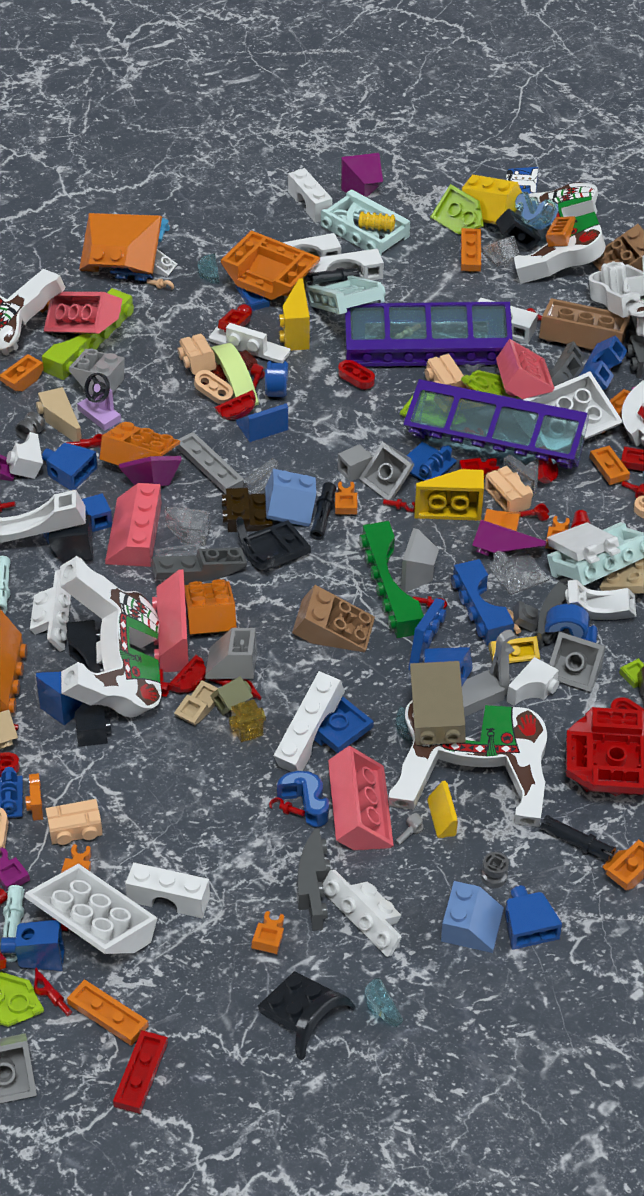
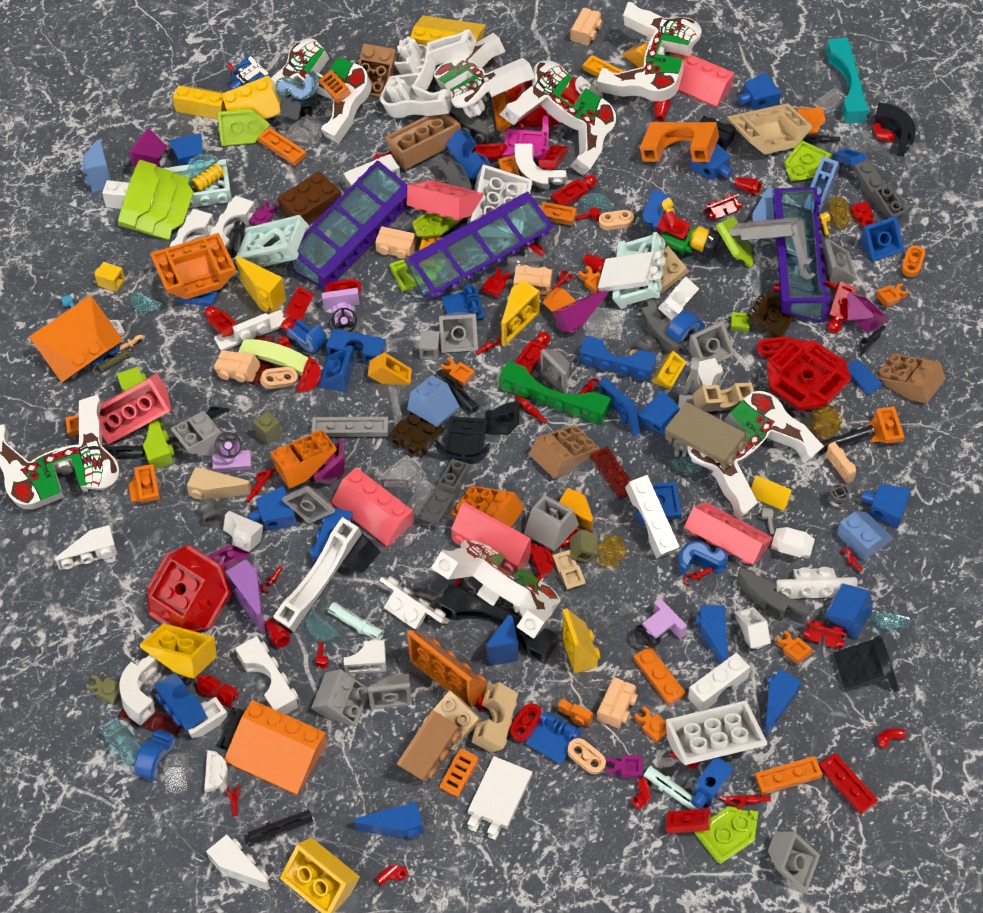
camera: 50 degrees left, 10 degrees up
none -> medium blue slope [81,140,111,192]
none -> olive piece [93,347,135,374]
none -> yellow brick [95,262,125,292]
none -> black pin [102,444,145,457]
none -> lime slope [118,160,194,240]
none -> blue torso [169,133,205,166]
none -> yellow slope [173,86,227,120]
none -> clear light blue plate [188,153,219,181]
none -> black hand [206,407,230,420]
none -> magenta plate [249,201,277,226]
none -> olive brick [253,411,282,446]
none -> reddish brown brick [277,171,341,226]
none -> red plate [281,286,314,333]
none -> light grey slope [282,486,335,524]
none -> lavender piece [321,288,360,332]
none -> blue arch [326,329,387,365]
none -> light orange slope [368,352,412,385]
none -> red plate [474,143,507,161]
none -> black slope [486,401,520,435]
none -> red plate [515,331,551,375]
none -> red hand [515,396,548,424]
none -> light orange slope [559,488,593,531]
none -> yellow slope [562,608,600,673]
none -> clear red tile [591,446,631,500]
none -> lavender piece [633,598,687,648]
none -> orange plate [633,647,686,706]
none -> tan arch [692,382,754,412]
none -> blue slope [695,605,728,665]
none -> white arch [735,607,771,649]
none -> blue slope [764,669,802,737]
none -> white slope [771,527,815,559]
none -> red hinge [803,620,847,649]
none -> clear yellow brick [812,406,842,437]
none -> blue slope [824,583,873,639]
none -> light nougat plate [826,442,856,484]
none -> red hand [841,547,863,573]
none -> red arm [877,728,905,748]

